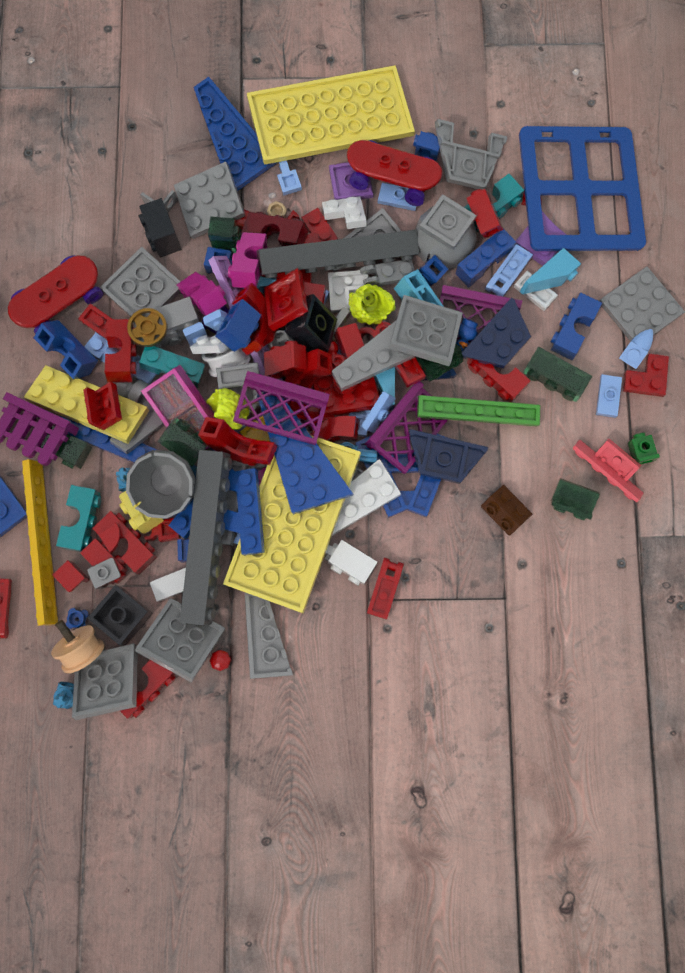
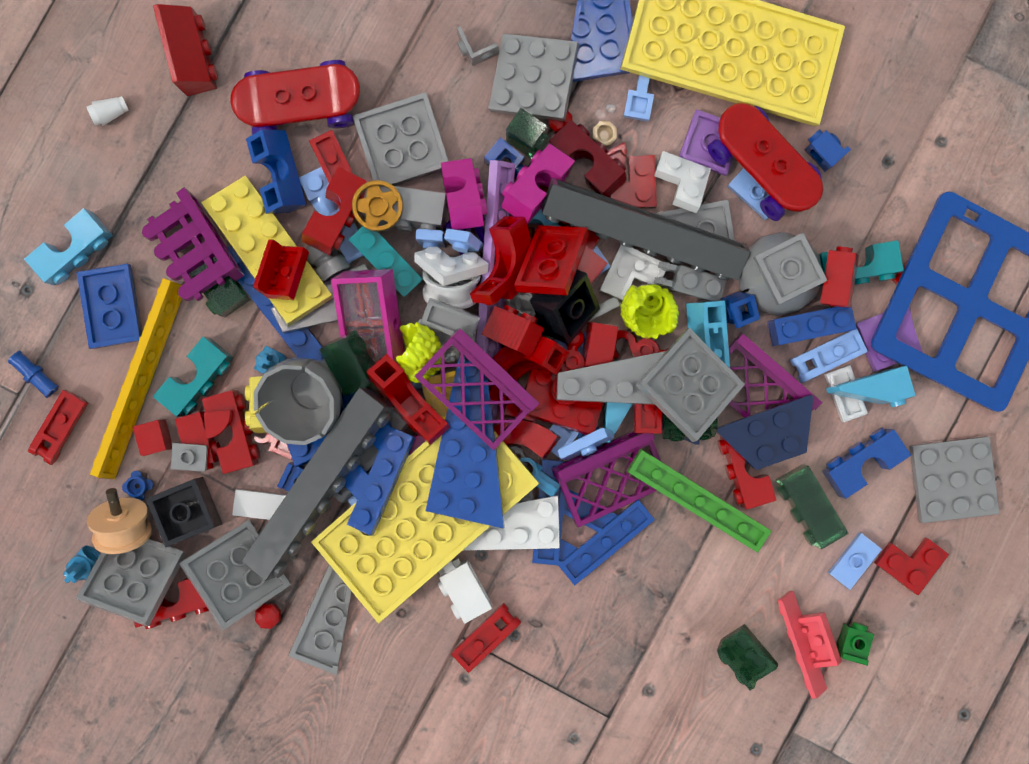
camera: 25 degrees right, 10 degrees up
black brick [138,198,182,258] -> none
blue brick [215,299,261,352] -> none
dark blue wing [409,429,488,484] -> none
light grey wing [435,119,507,190] -> none
blue animal [455,318,478,353] -> none
reddish brown bracket [481,484,533,536] -> none
light blue plate [619,329,653,369] -> none

